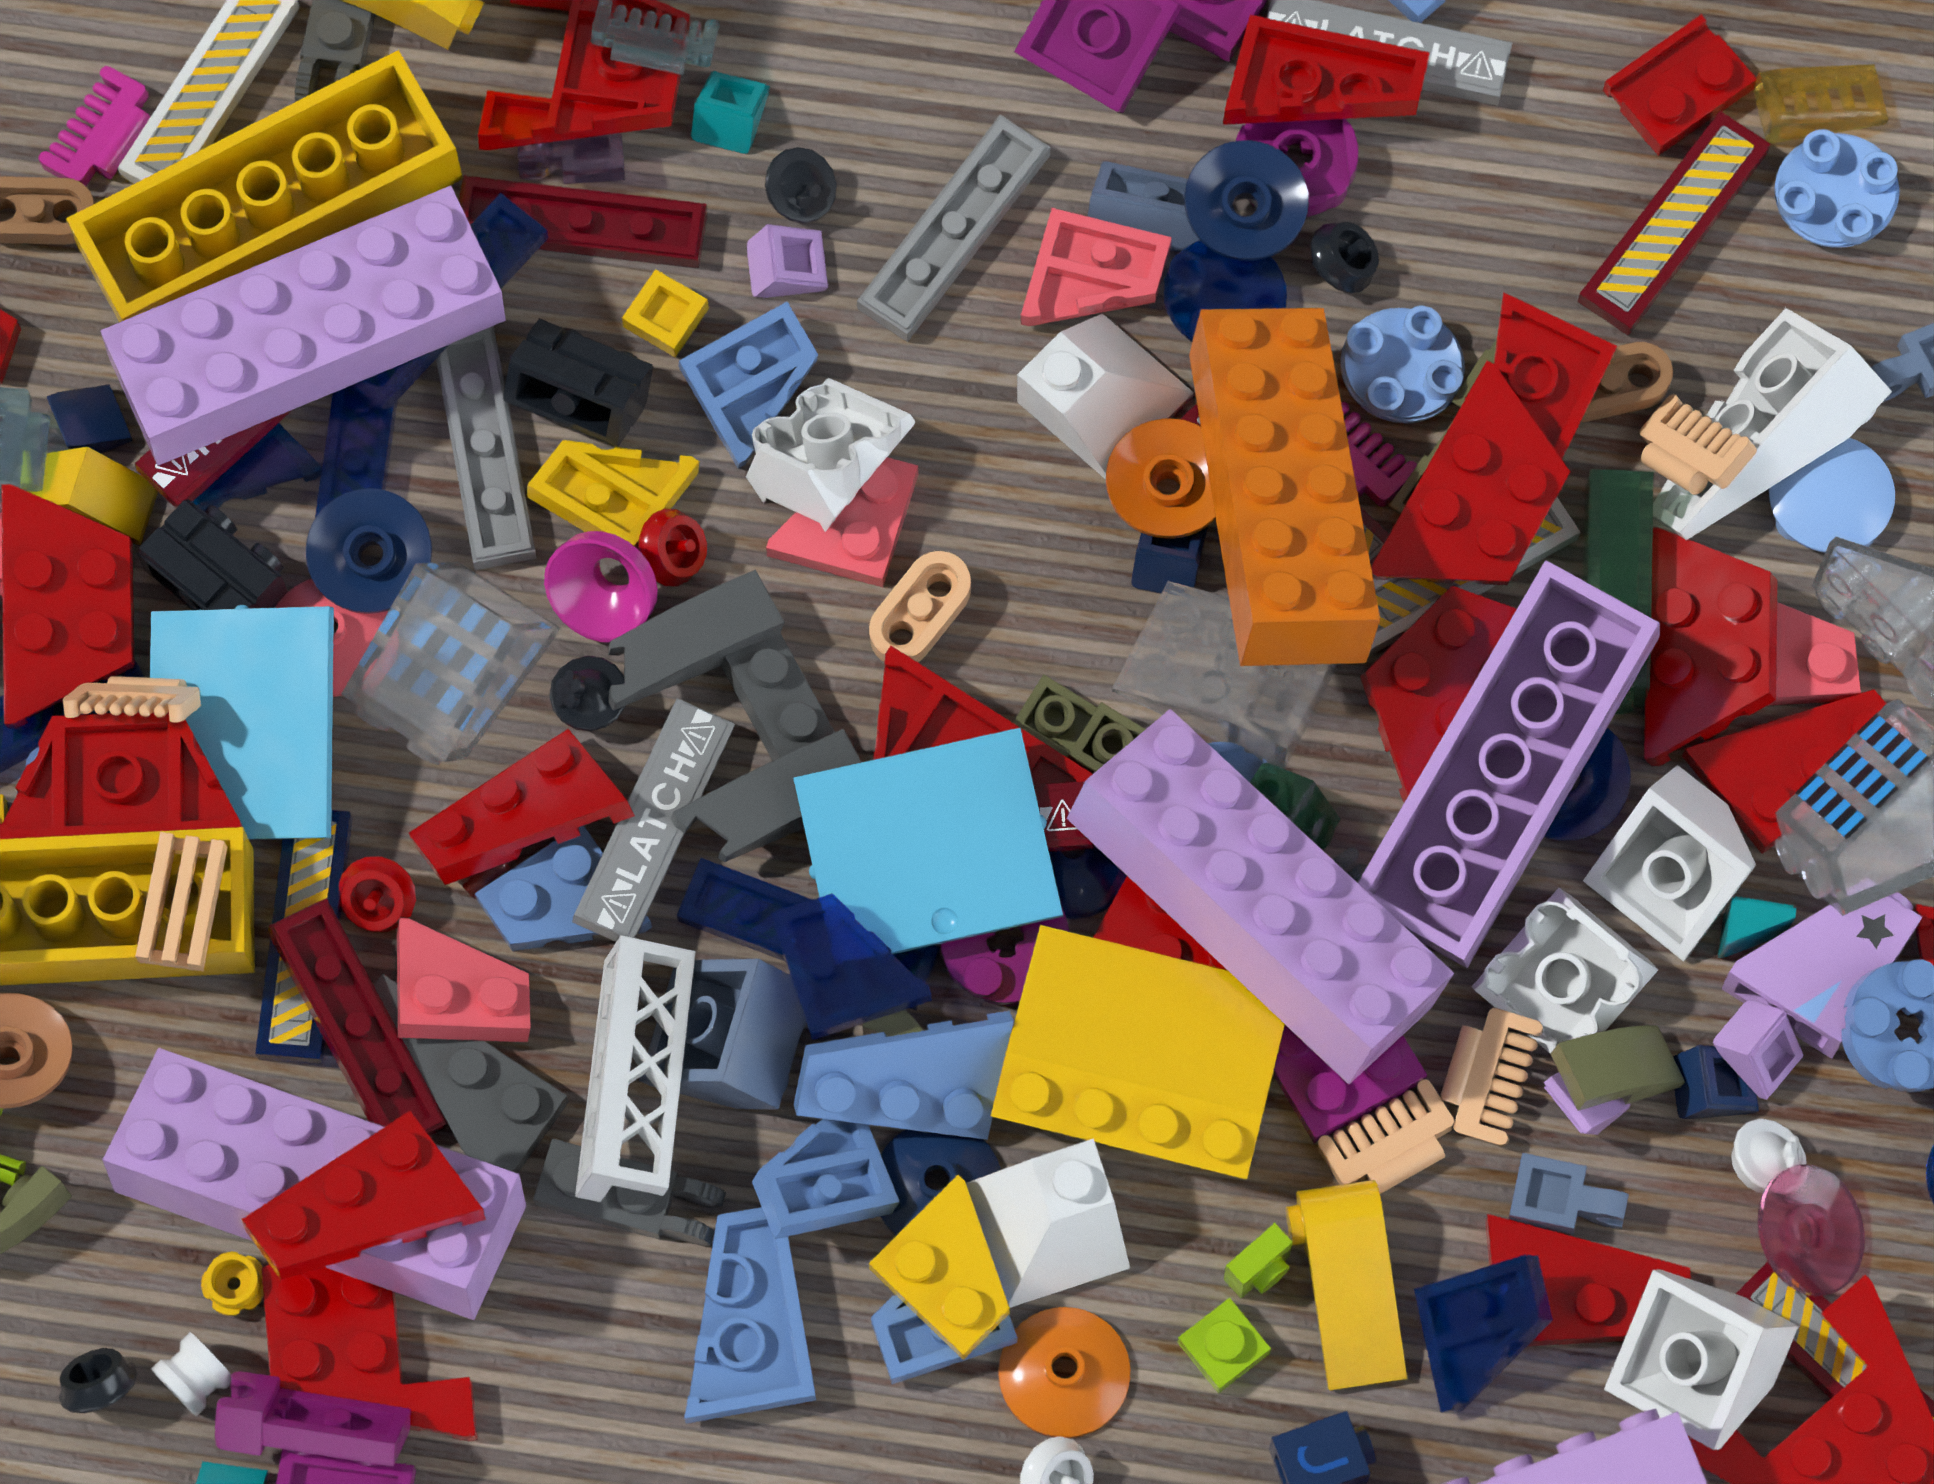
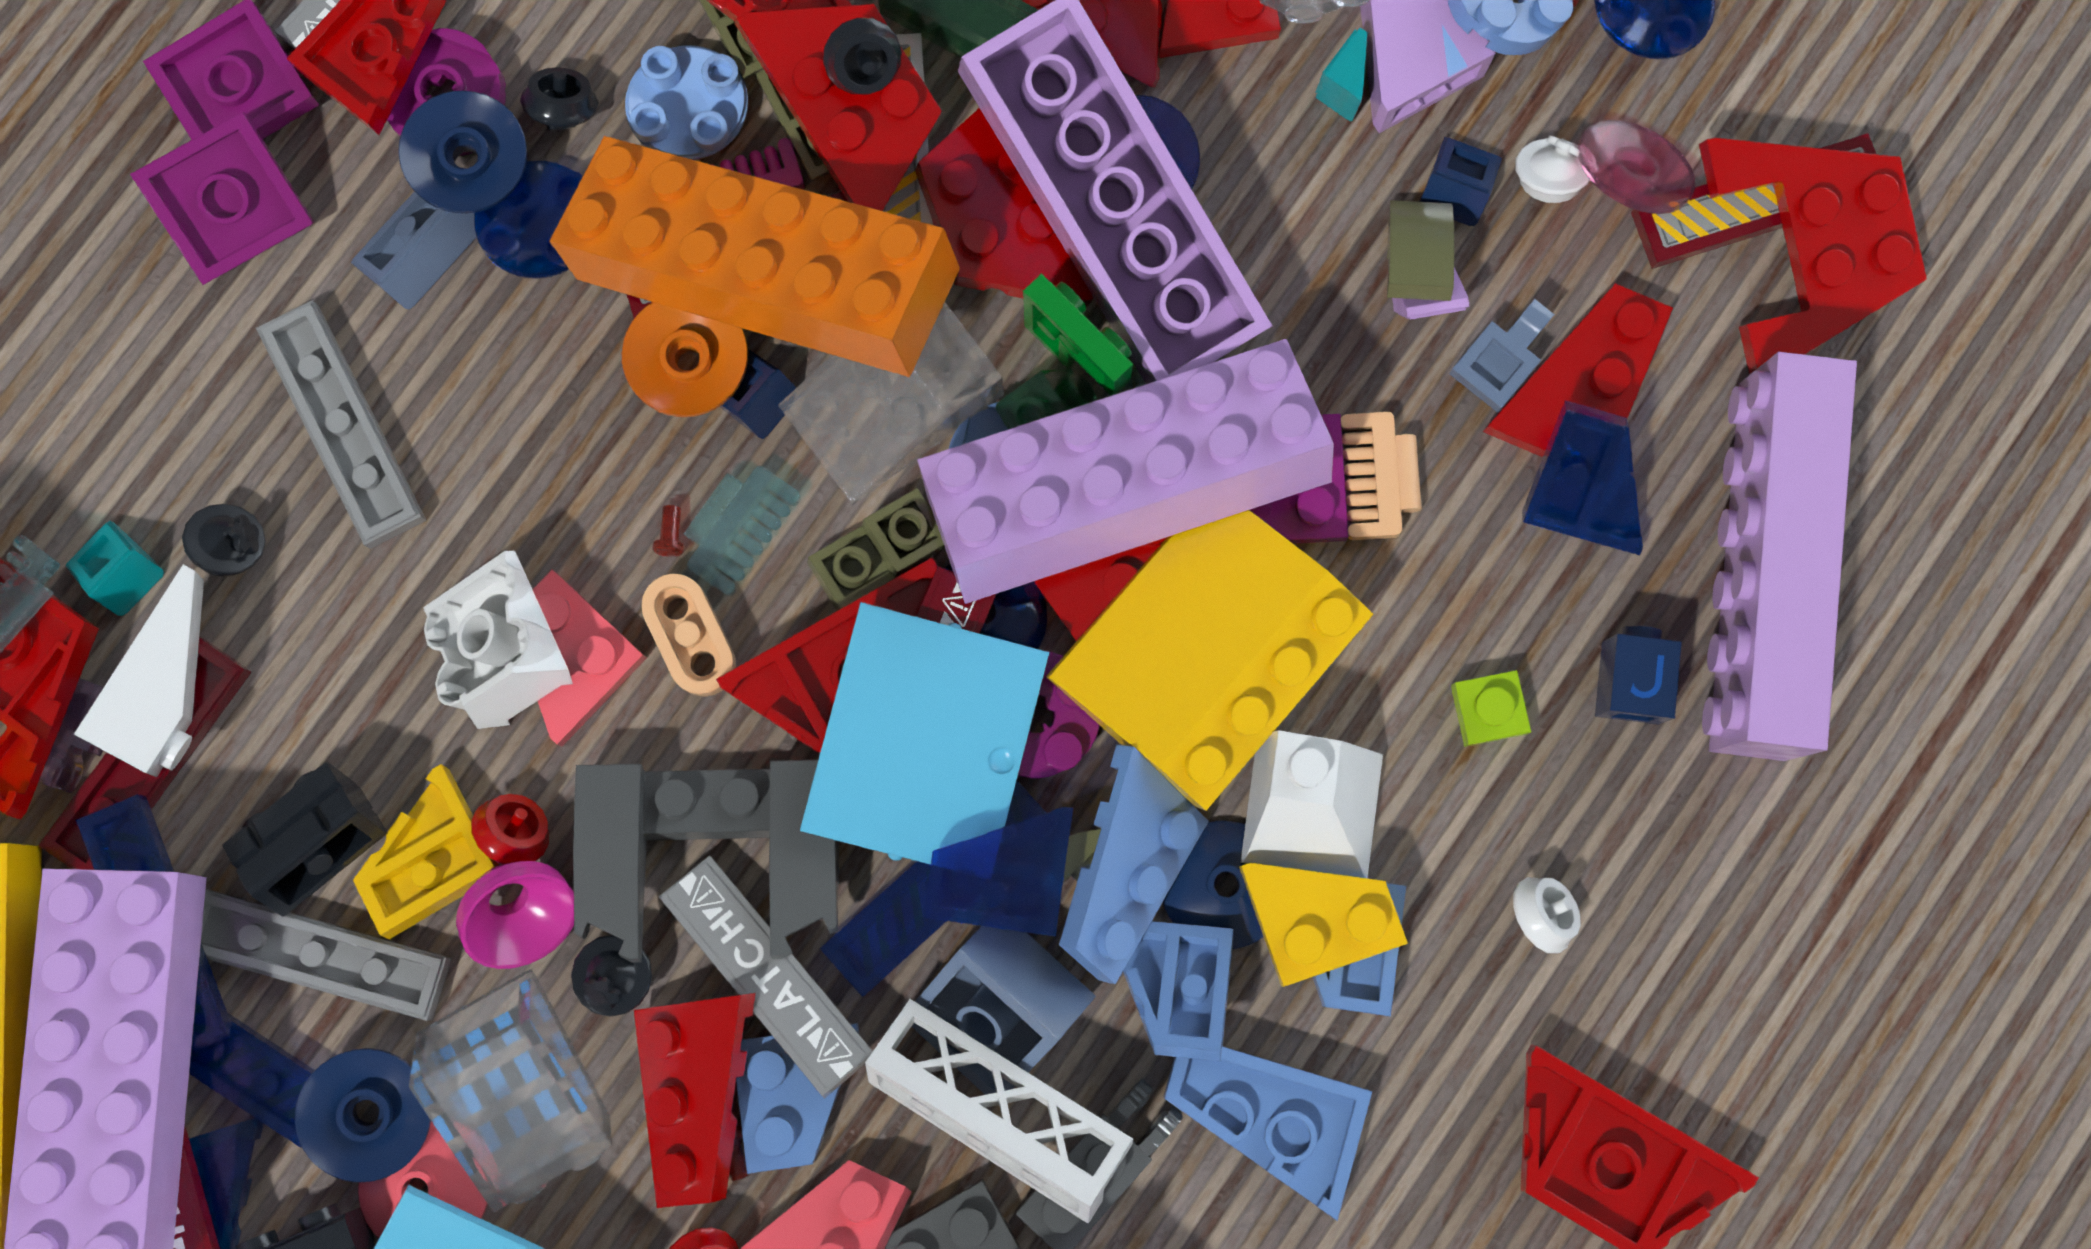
camera: 65 degrees left, 10 degrees up
yellow plate [622,269,709,358] -> none
medium blue wing [678,302,818,469] -> none
lavender slope [747,224,828,298] -> none
orange dish [999,1307,1130,1438] -> none
white slope [1017,313,1194,479] -> none
coral wing [1021,208,1172,326] -> none
lime plate [1223,1223,1293,1298] -> none
yellow door [1286,1180,1407,1391] -> none
light nougat piece [1440,1008,1543,1147] -> none
white slope [1472,888,1658,1054] -> none
white slope [1583,765,1756,961] -> none
white slope [1604,1269,1798,1450] -> none
lavender slope [1713,1000,1803,1100] -> none
none -> white slope [74,564,204,777]
none -> clear red piece [652,505,685,557]
none -> clear light blue piece [683,466,801,596]
none -> black hat [823,18,902,95]
none -> green plate [1023,273,1133,396]

